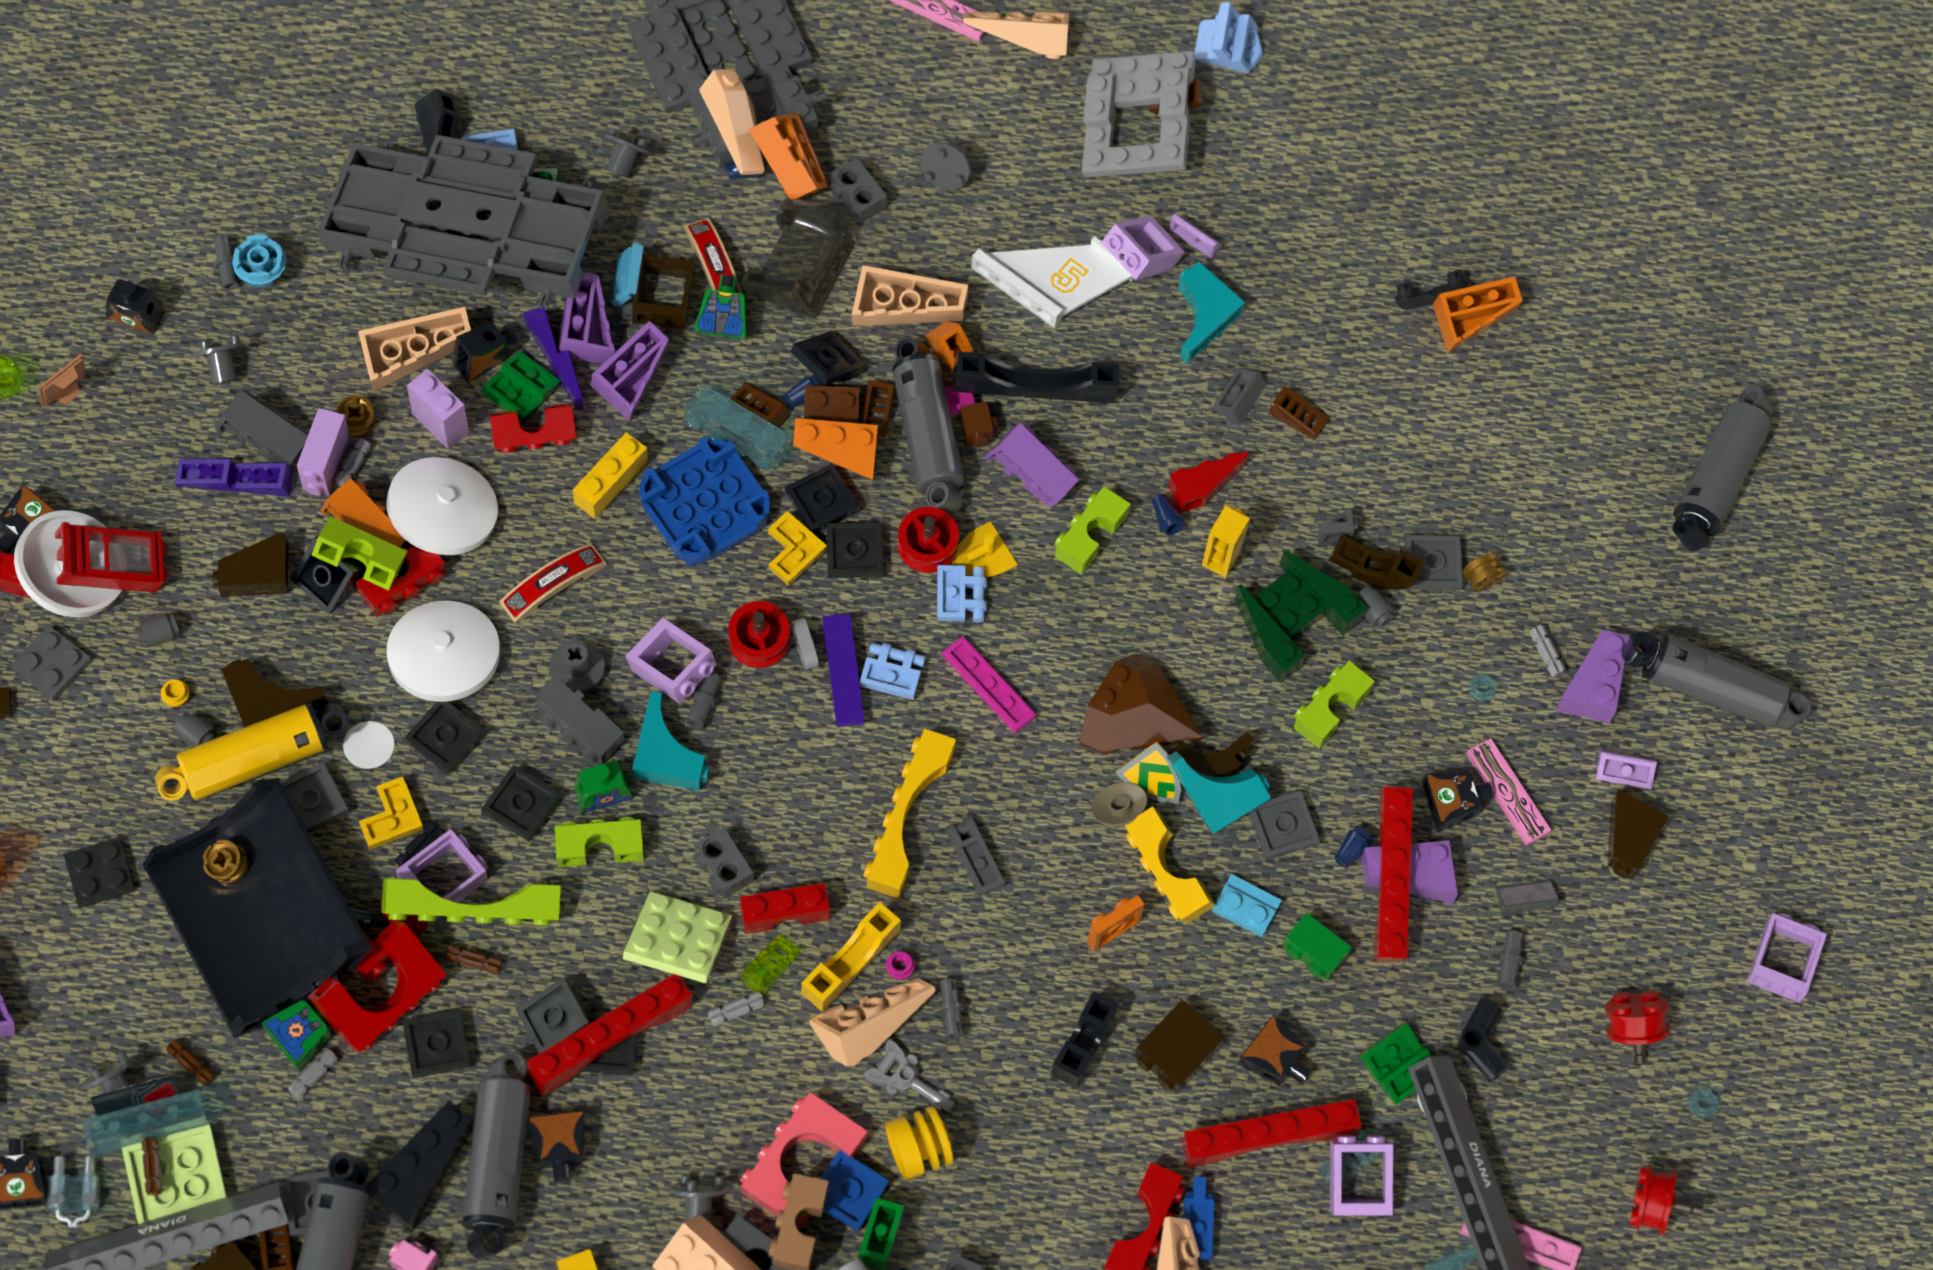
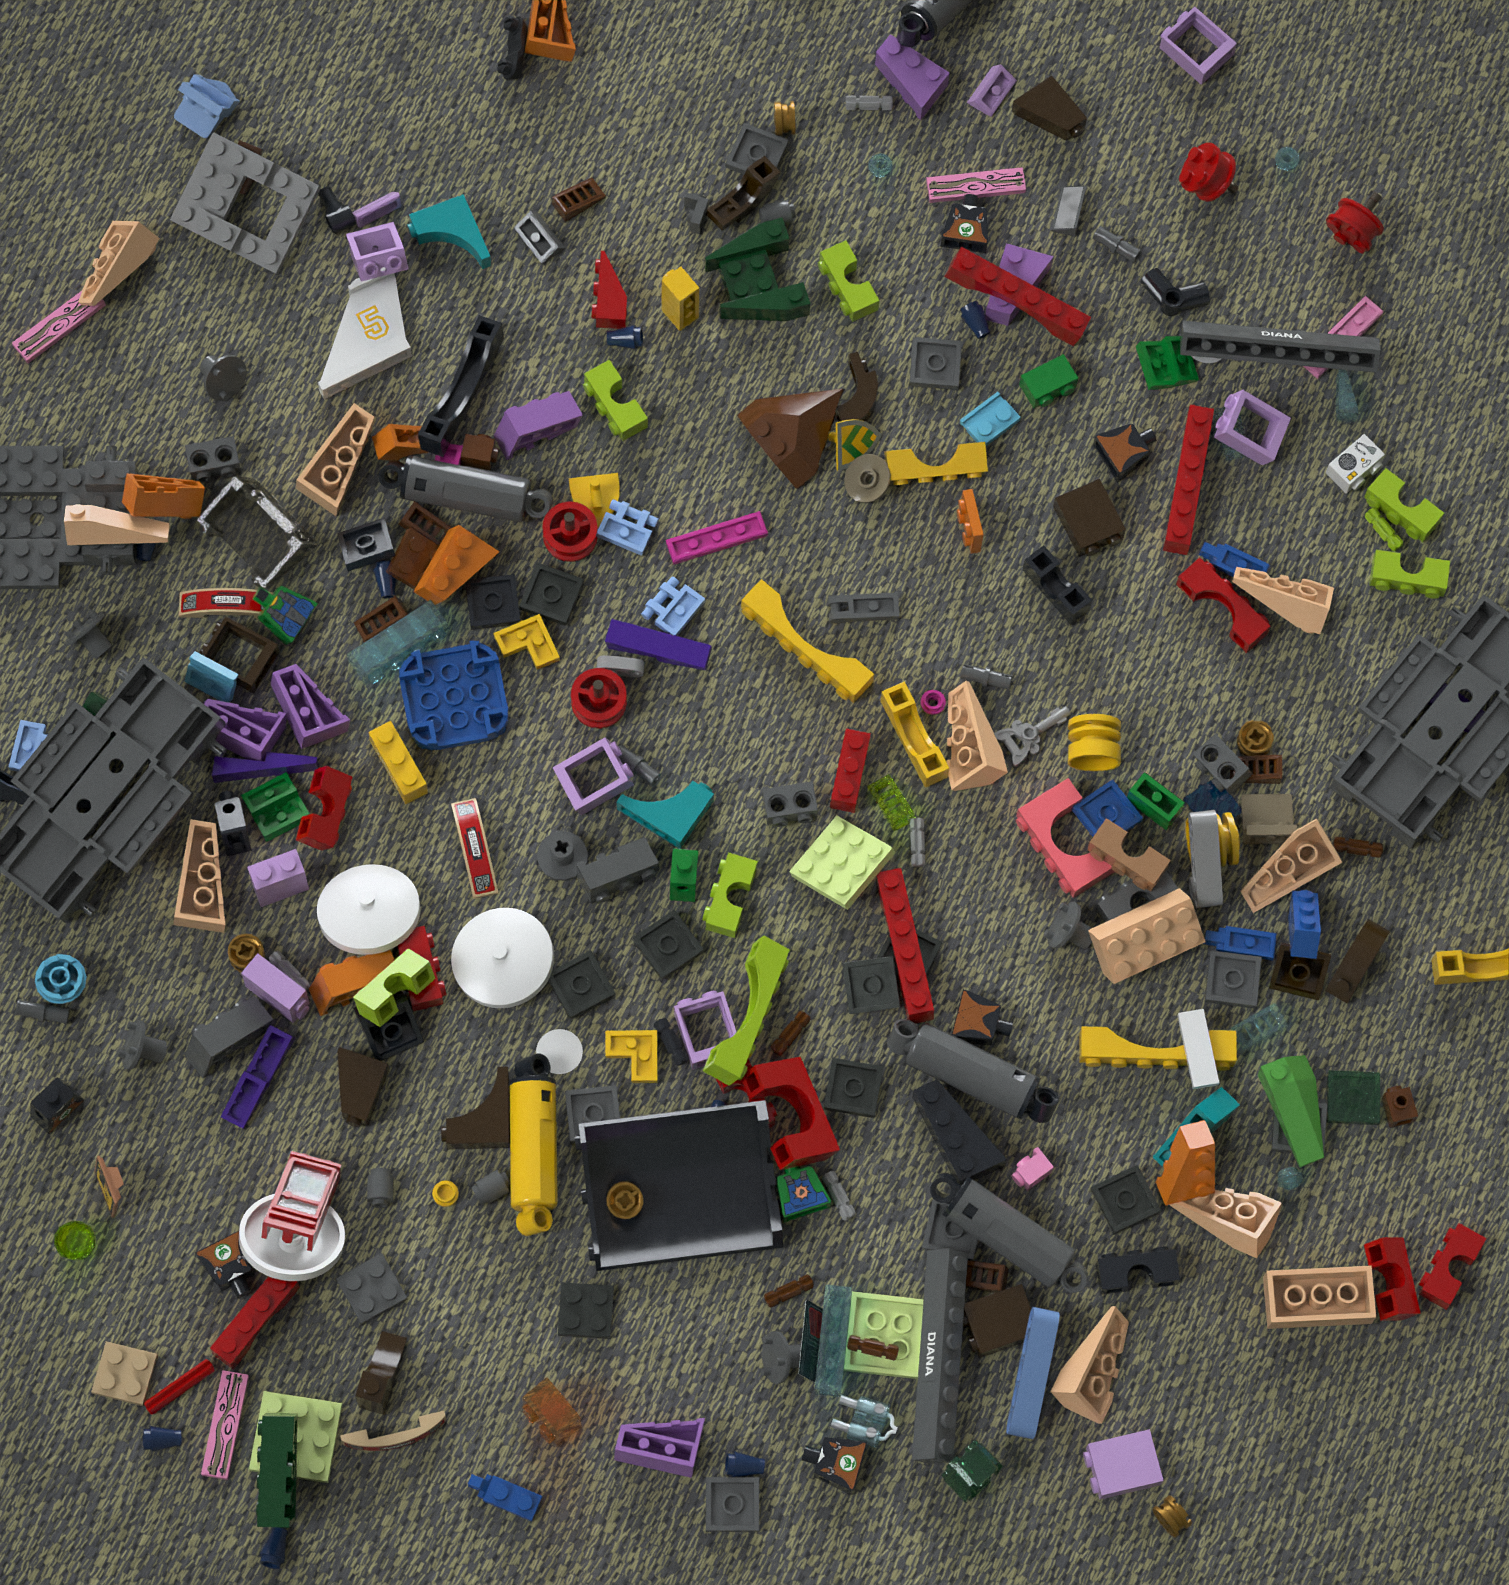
camera: 65 degrees left, 5 degrees up
teal arch [1166,752,1271,834] -> none
none -> black pin [318,186,356,235]

